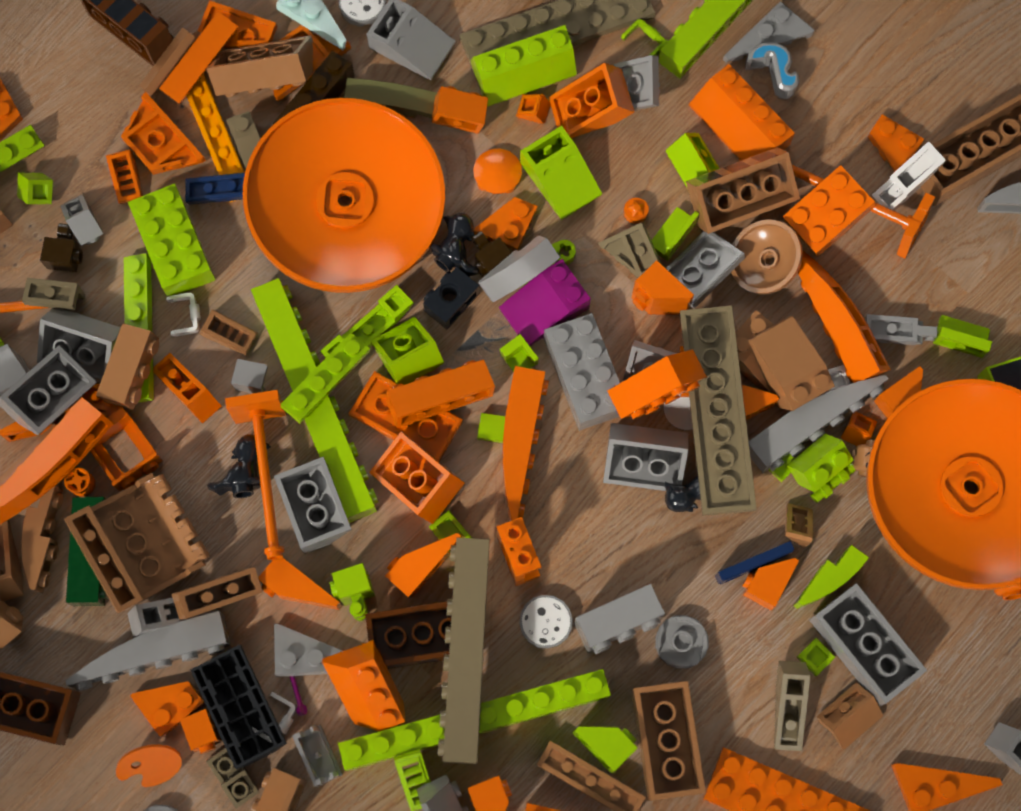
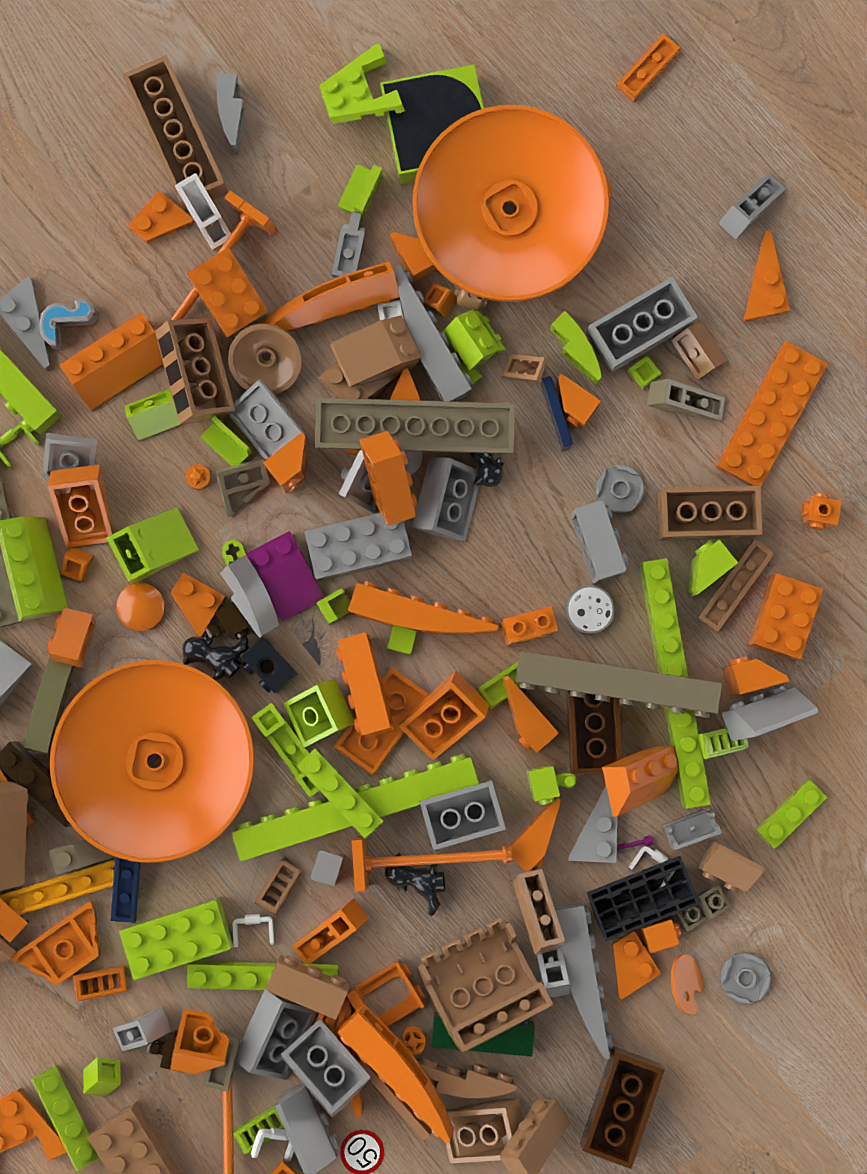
camera: 85 degrees left, 10 degrees up
none -> orange slope [170,1009,229,1074]

